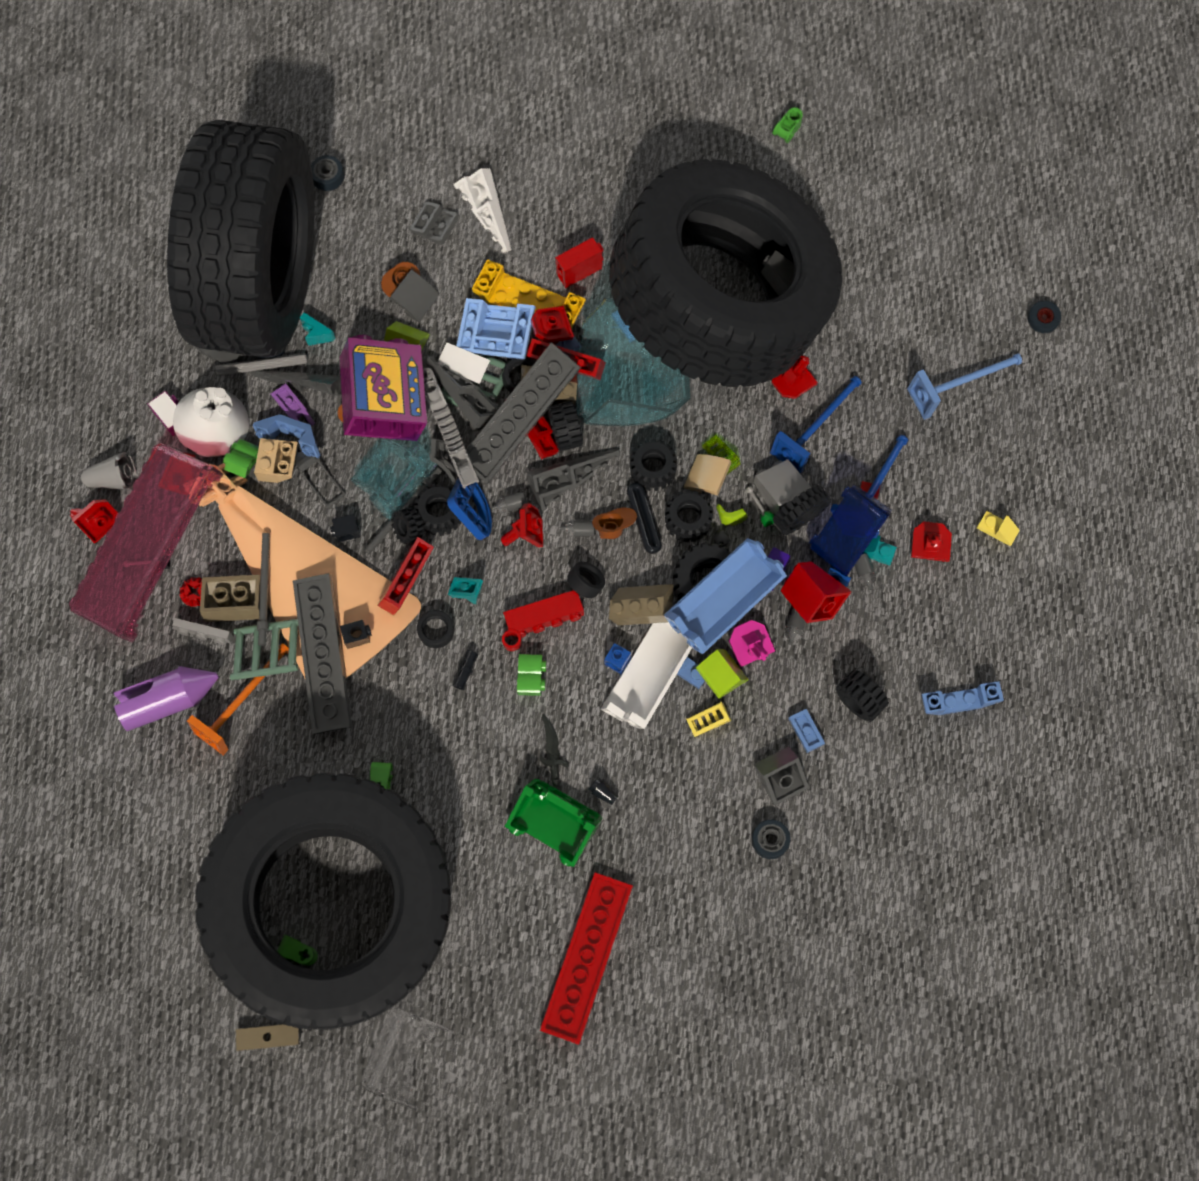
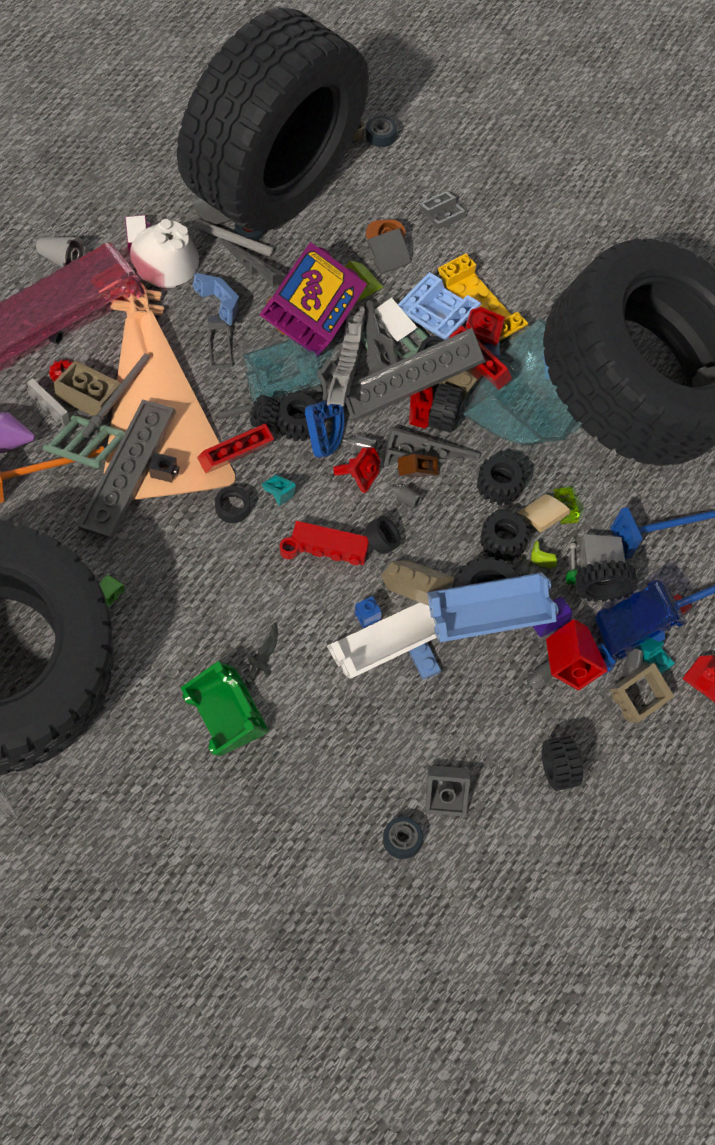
camera: 25 degrees right, 10 degrees down
red piece [70,499,118,544] -> none
bright green brick [223,439,259,478] -> none
tan slope [254,438,298,483] -> none
medium lavender hinge [271,383,315,425] -> none
teal slope [300,313,336,346] -> none
black brick [330,514,361,542] -> none
black pin [452,650,478,690] -> none
white wedge [454,168,511,253] -> none
bright green brick [517,654,546,696] -> none
red plate [540,873,633,1045] -> none
red brick [555,237,604,288] -> none
black cone [589,777,618,805] -> none
dark orange piece [592,507,637,539] -> none
black piece [627,483,662,554] -> none
light yellow slope [686,702,732,737] -> none
lime slope [696,649,749,699] -> none
dark pink piece [728,620,775,667] -> none
red piece [771,355,818,399] -> none
medium blue plate [788,709,825,753] -> none
medium blue slope [921,681,1004,715] -> none
none -> reddish brown slope [397,454,439,477]
none -> dark tan window [609,663,674,723]

